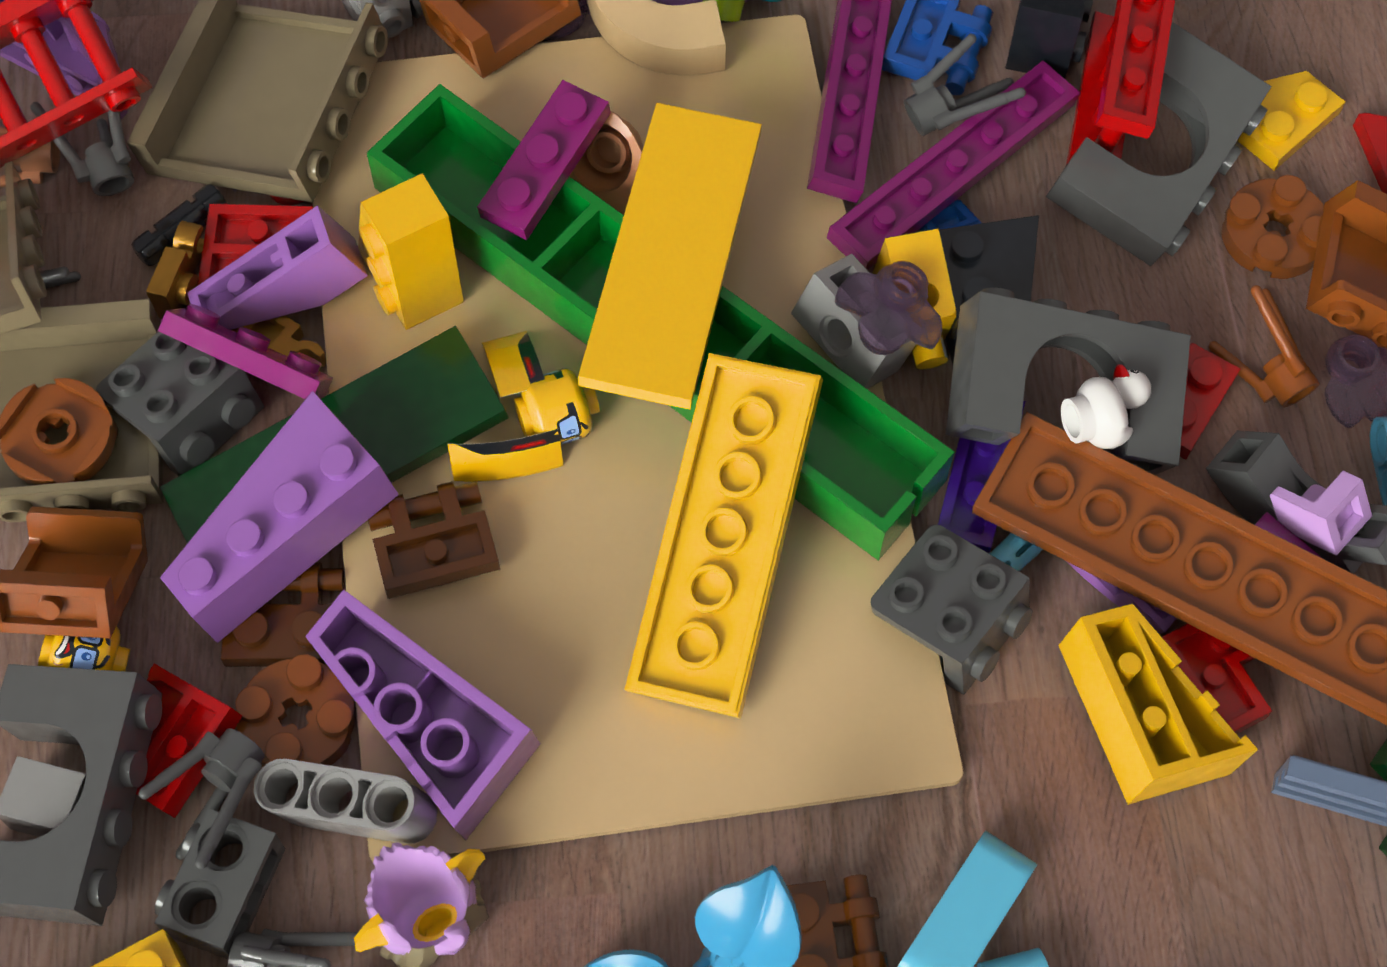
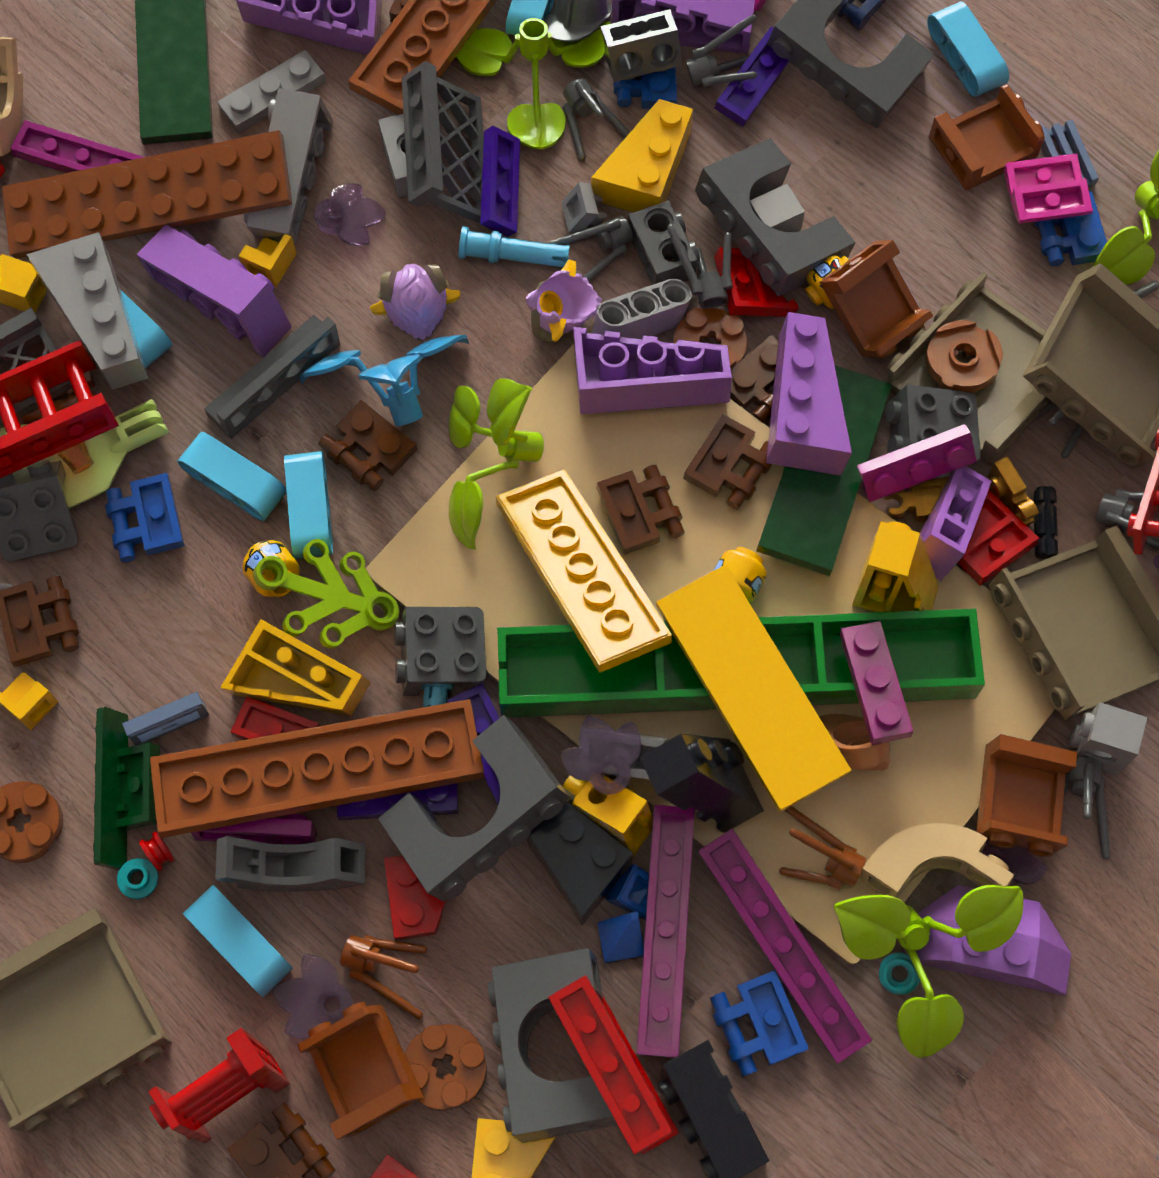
camera: 140 degrees right, 5 degrees up
yellow sticker [448,428,563,482] -> none
yellow sticker [482,331,545,398] -> none
dark grey plant [904,34,1026,137] -> none
white animal [1061,364,1151,449] -> none
lavender panel [1270,471,1372,556] -> none
none -> yellow head [242,540,300,597]
none -> lime plant [253,539,399,649]
none -> lime plant [449,378,544,549]
none -> reddish brown plate [597,465,685,555]
none -> blue slope [597,911,644,964]
none -> black wedge [640,734,764,833]
none -> dark orange plant [779,806,866,890]

